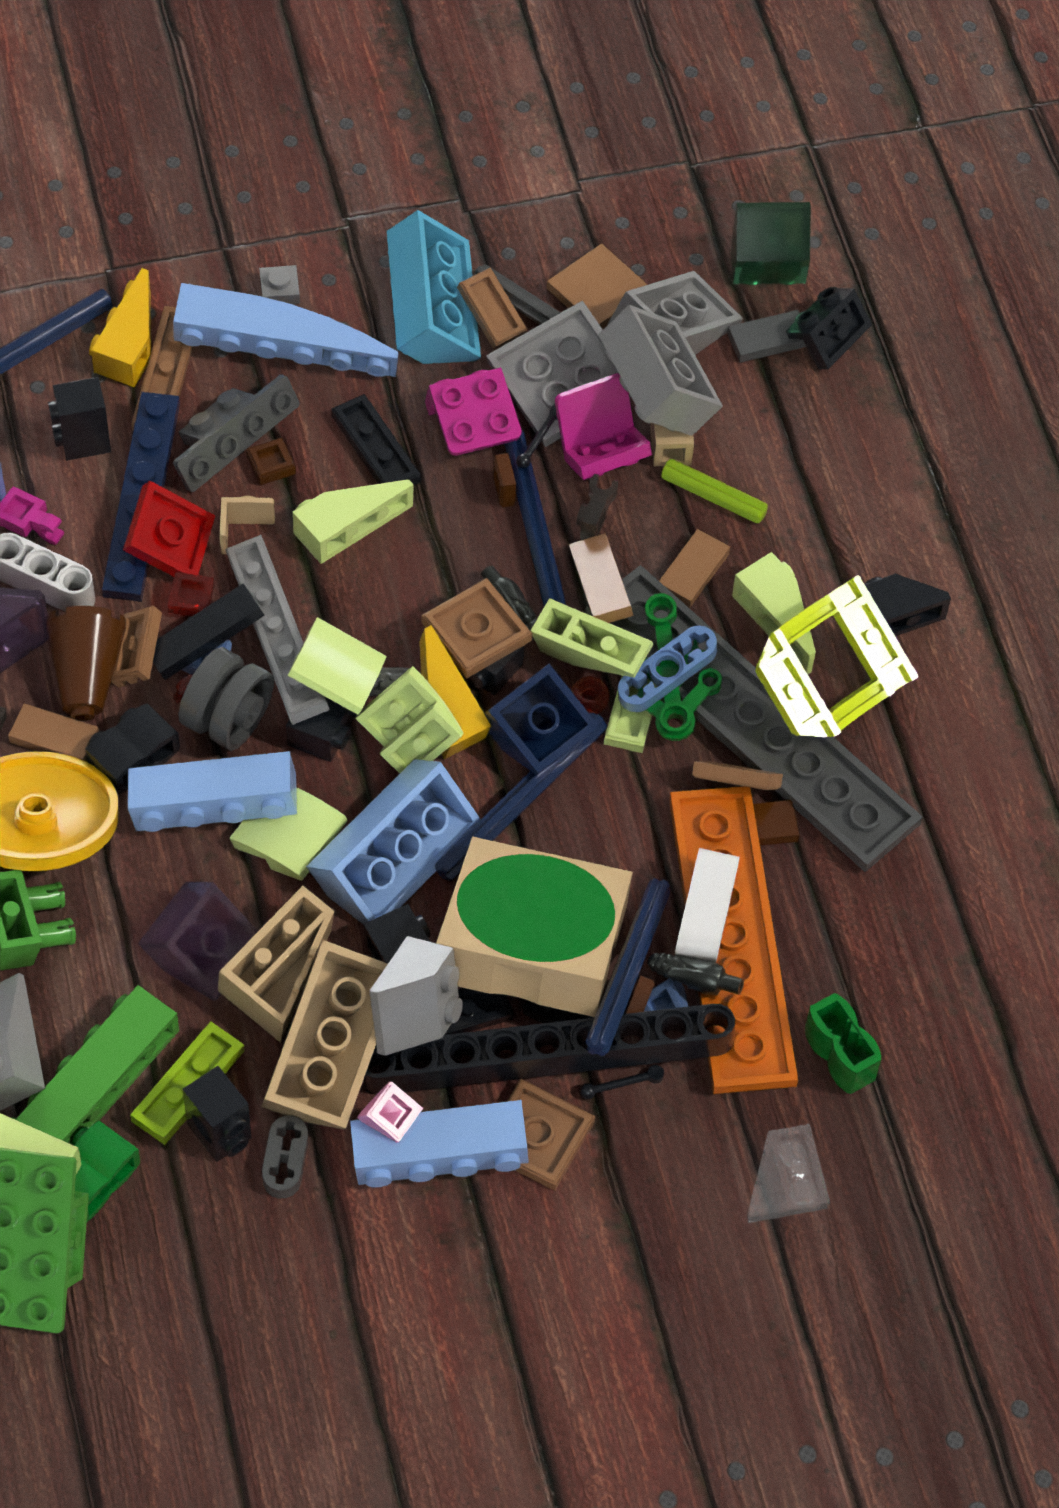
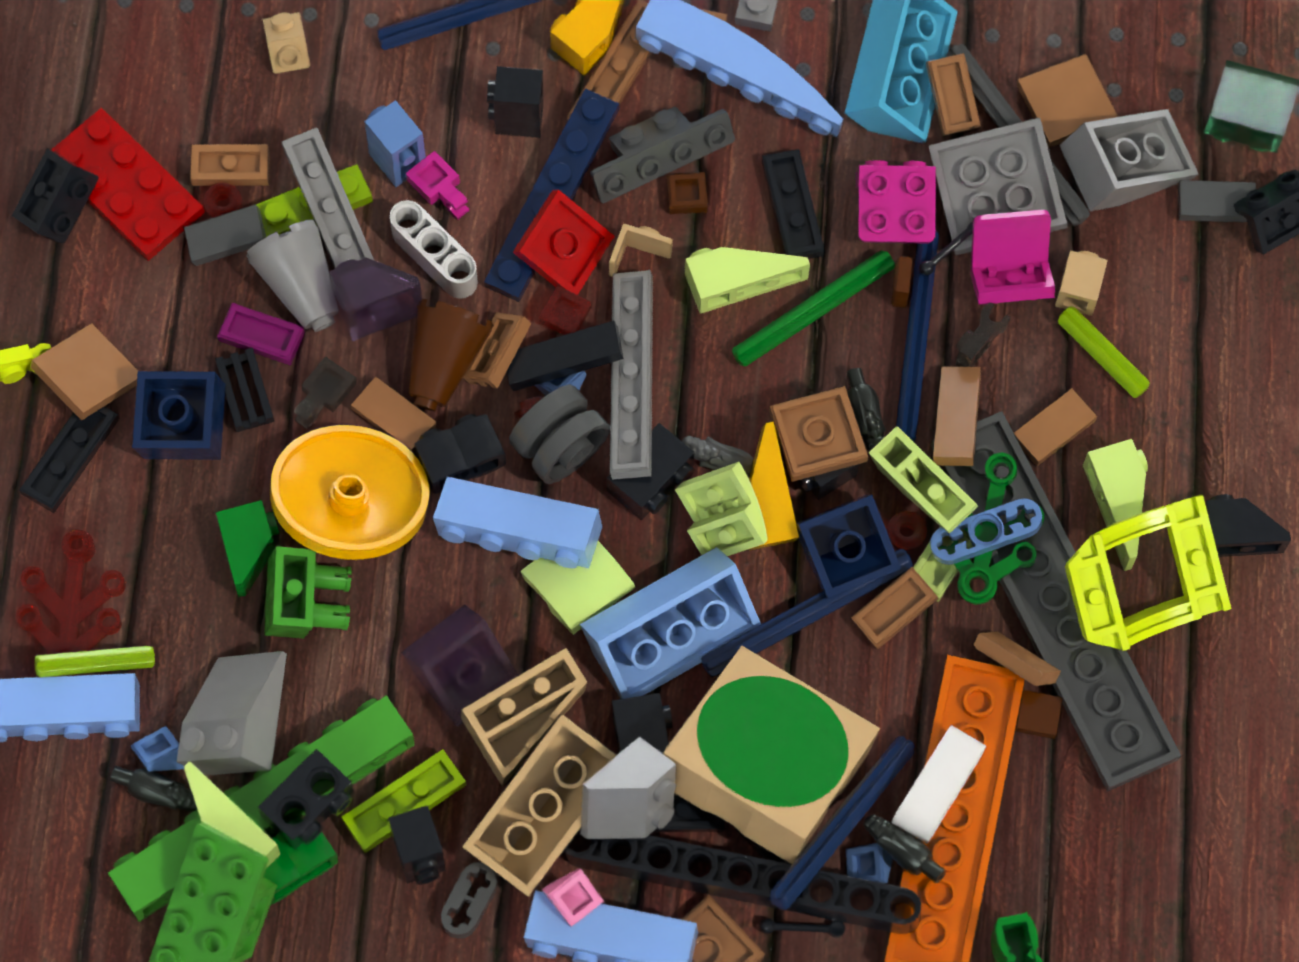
camera: 20 degrees right, 10 degrees up
yellowish green slope [288,617,387,715] -> none
light grey brick [598,305,723,436] -> none
reddish brown tile [624,975,655,1014] -> none
none -> black brick [258,749,354,850]
none -> green axle [732,250,895,366]
none -> medium nougat tile [851,567,939,650]

